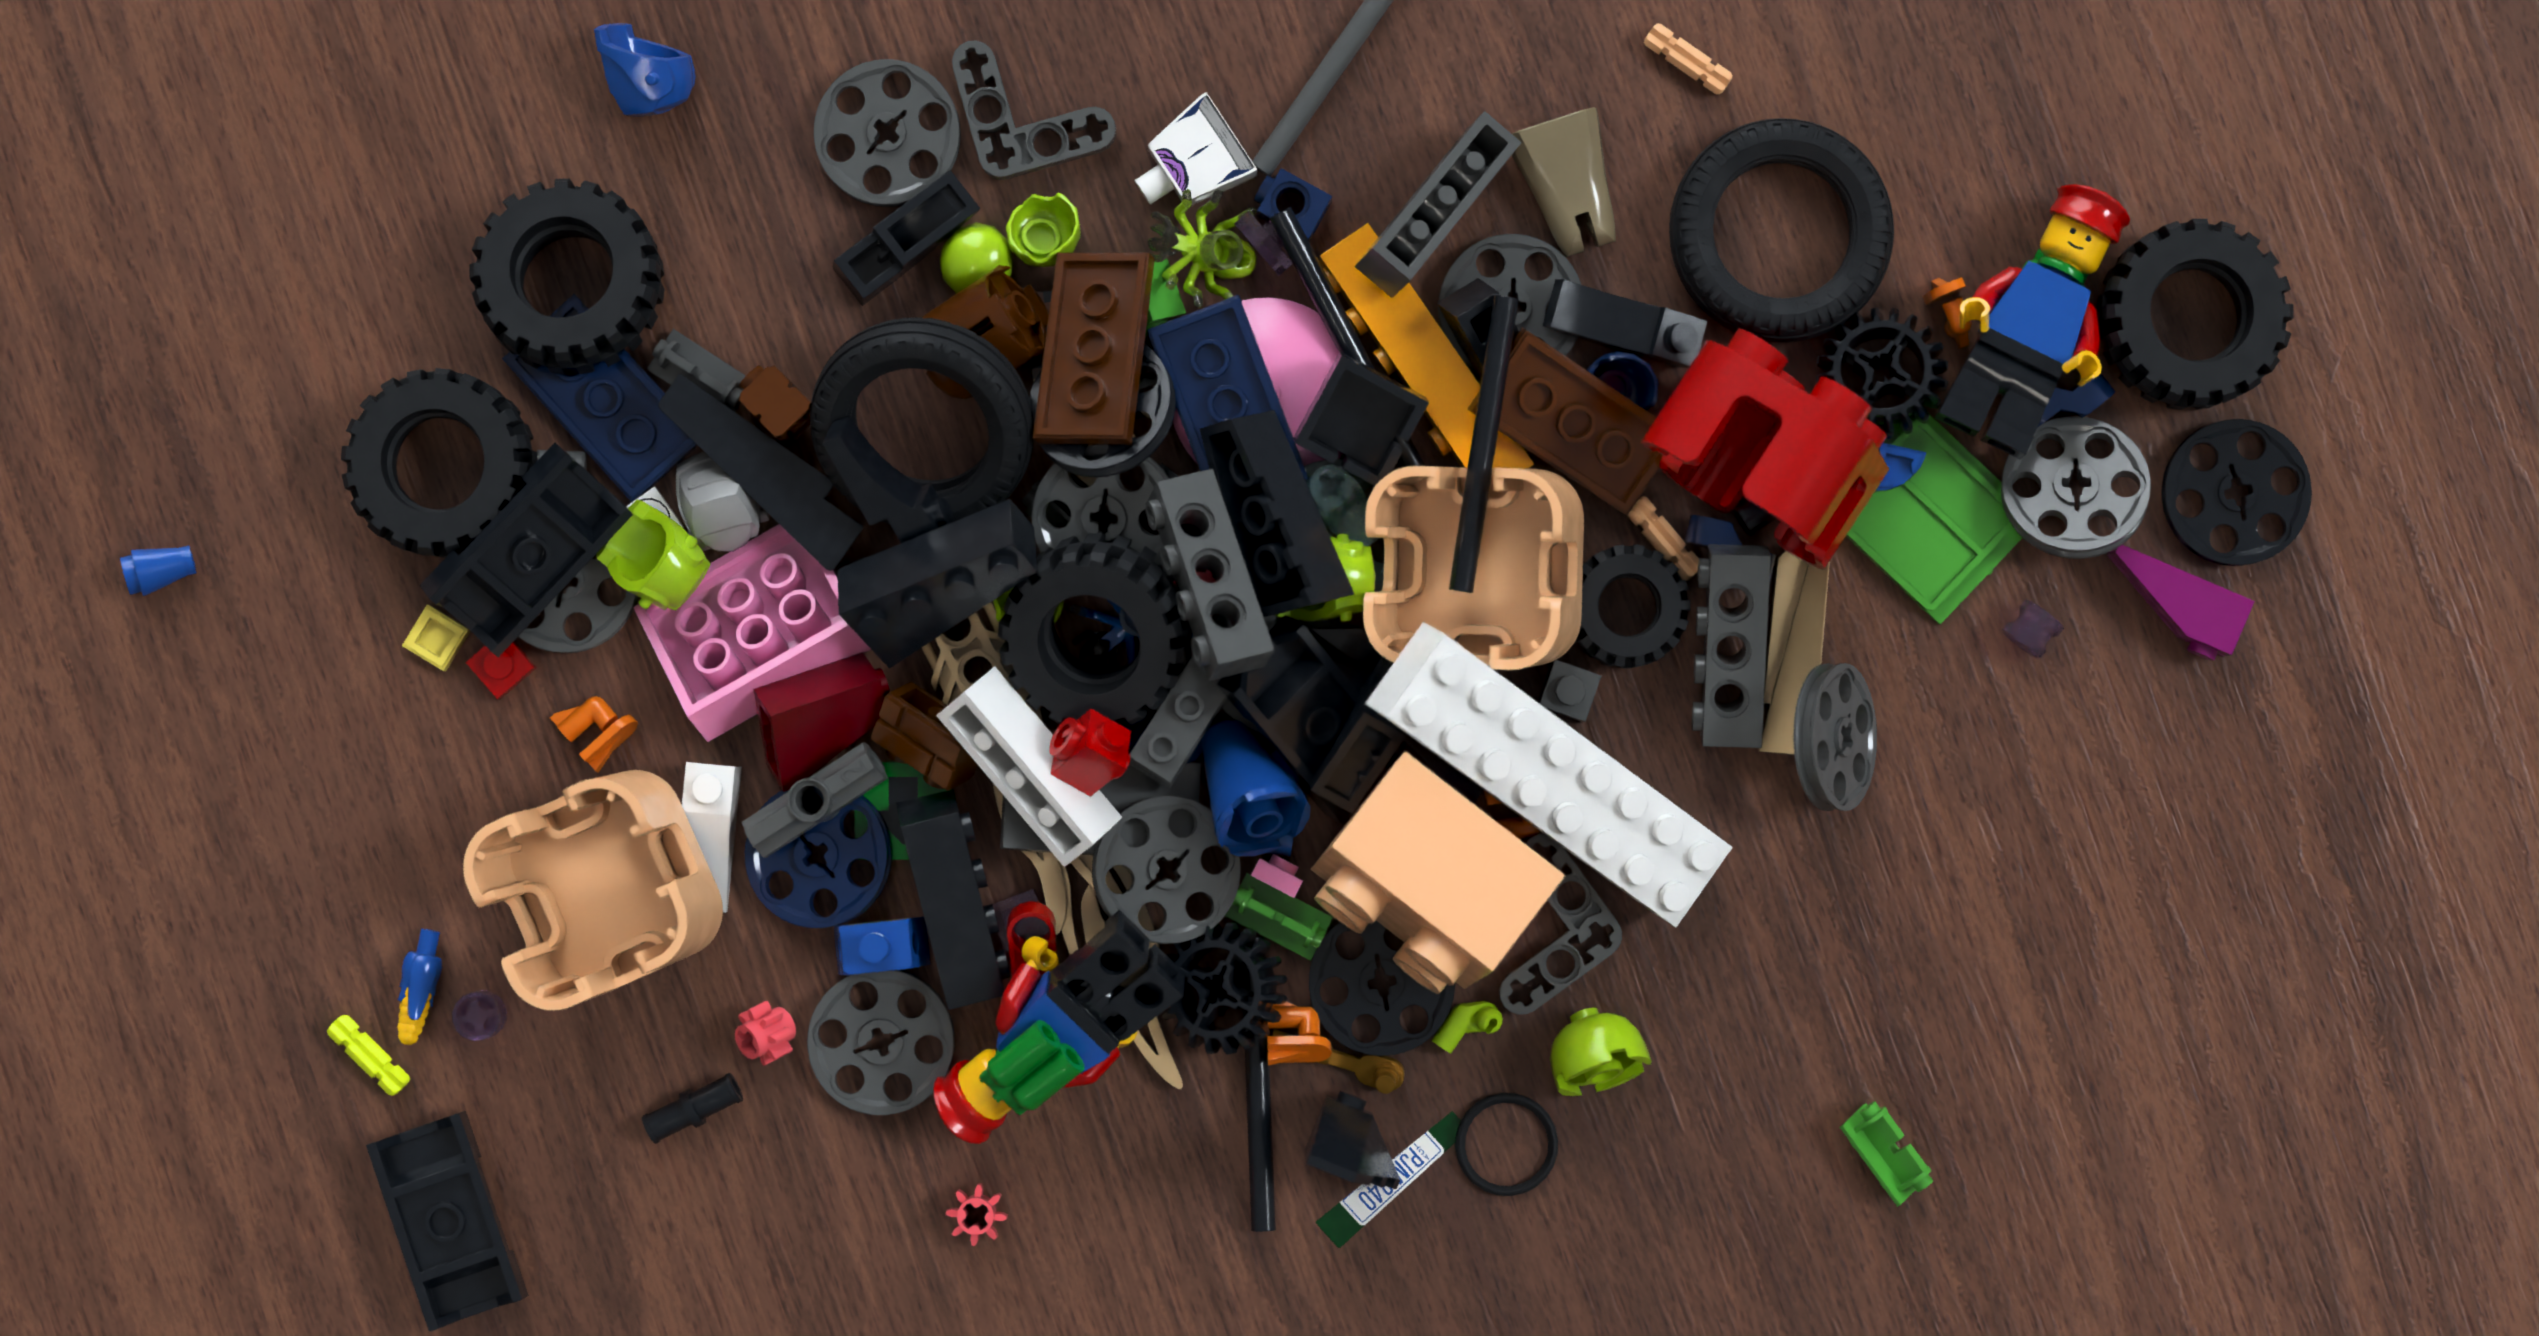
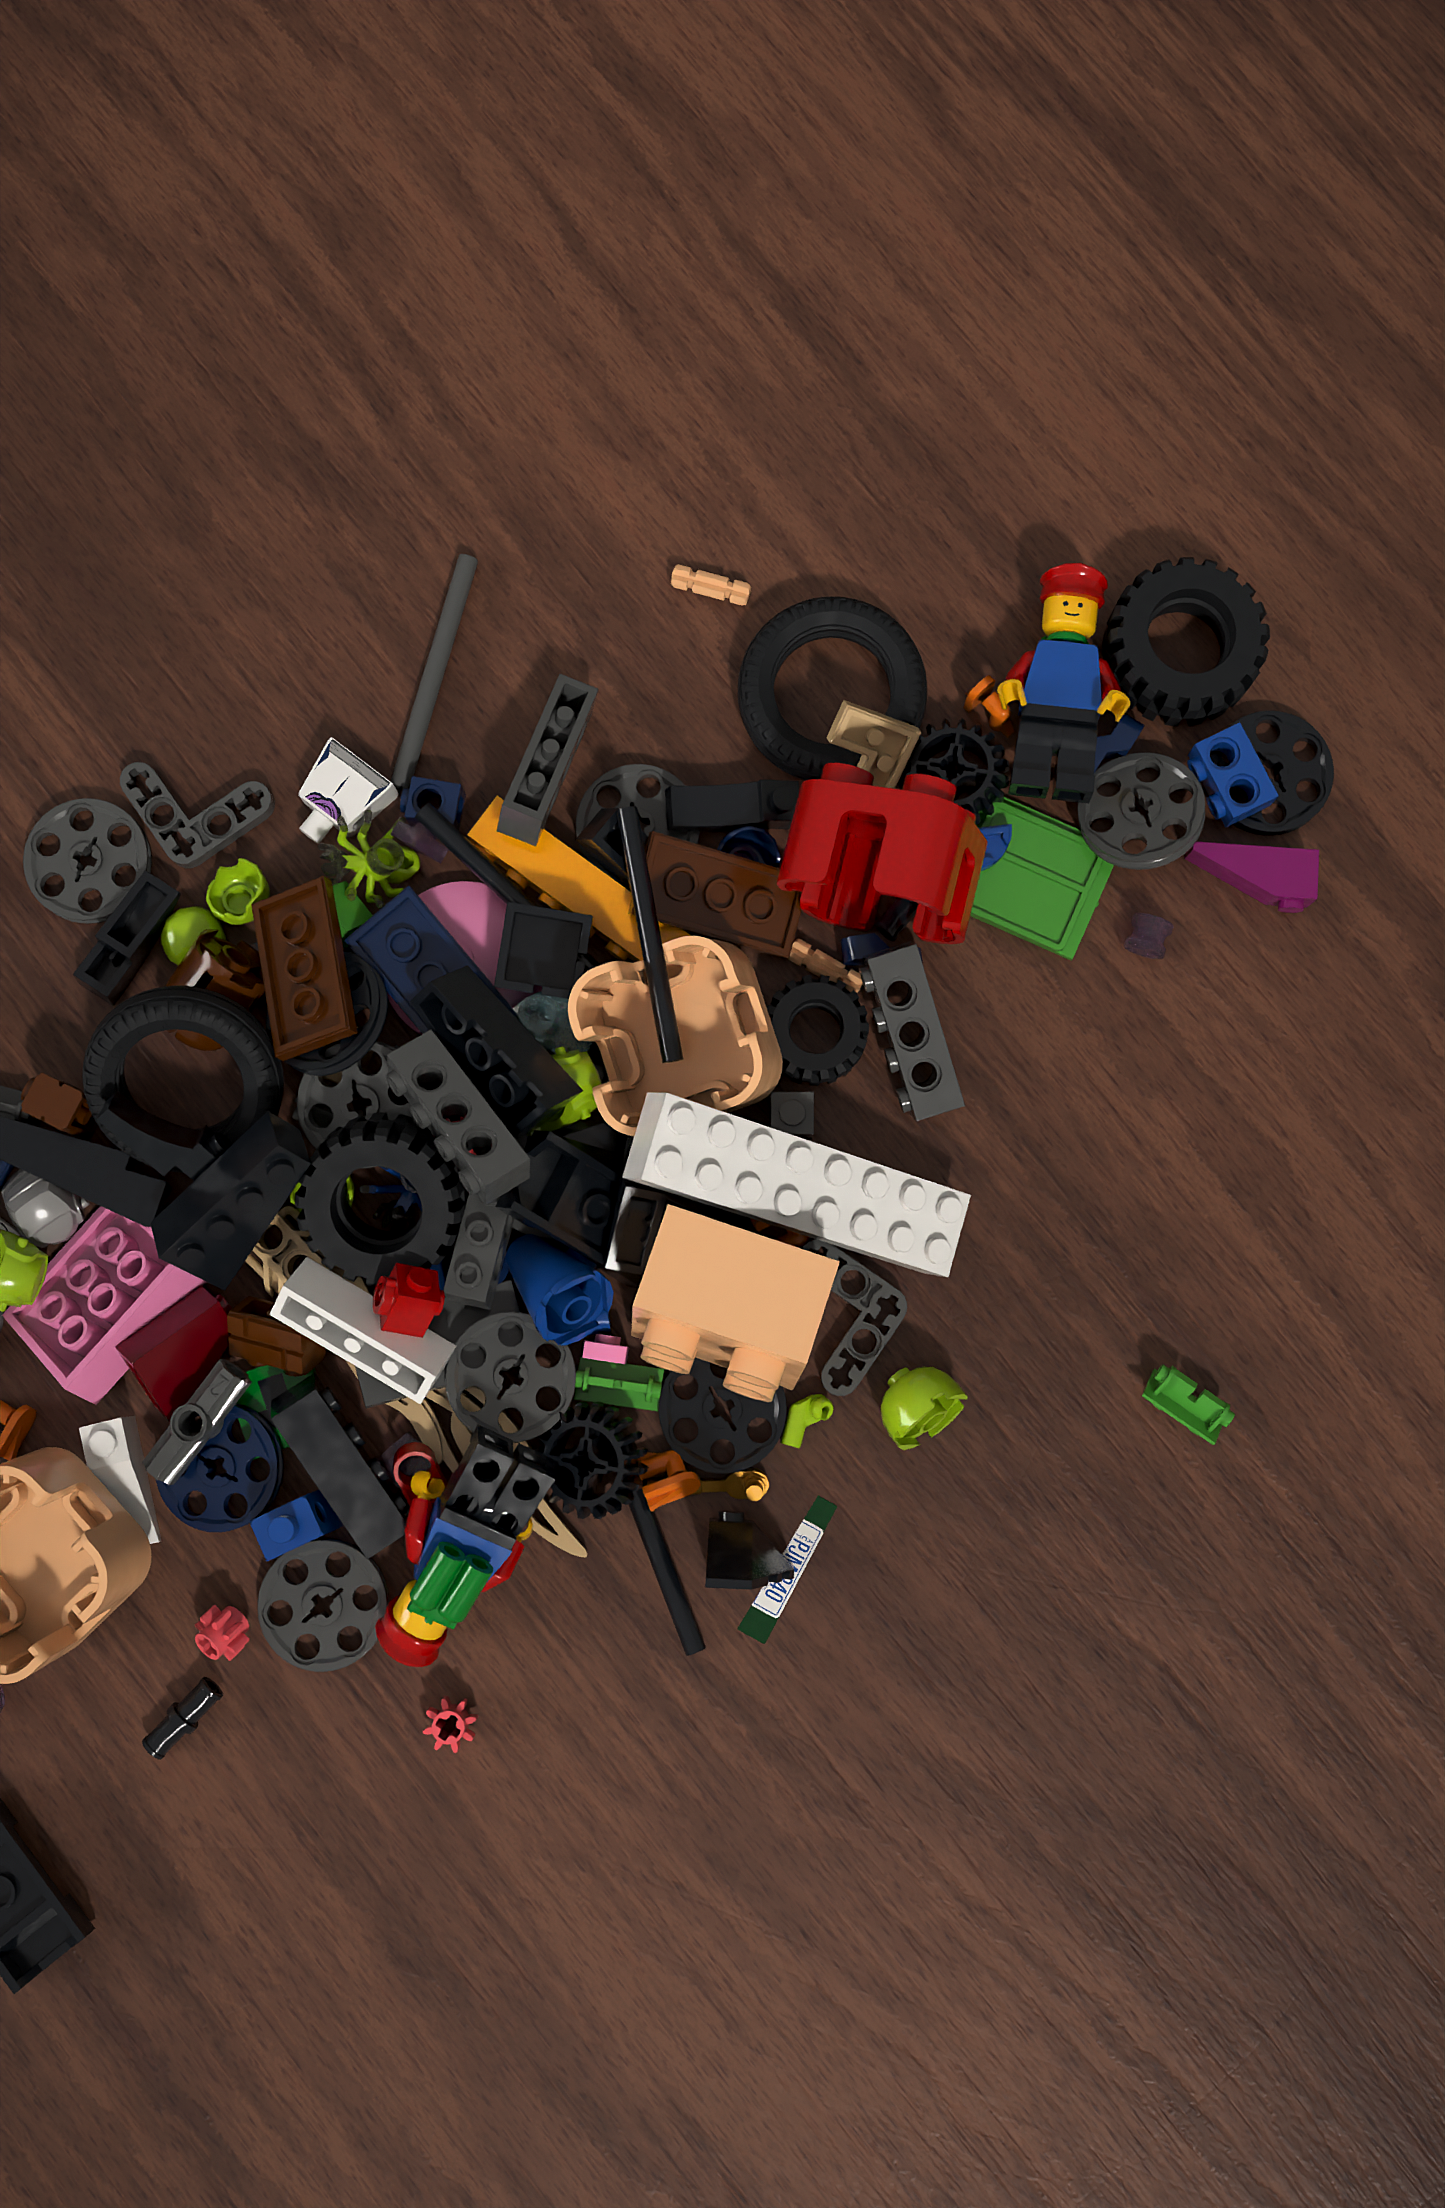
camera: 20 degrees left, 5 degrees down
black tyre [1455,1093,1558,1196] -> none
dark tan piece [1512,107,1616,257] -> none
tan wedge [1759,551,1830,755] -> none
dark grey wedge [1793,663,1877,811] -> none
none -> tan tile [826,700,921,789]
none -> blue brick [1187,722,1279,827]

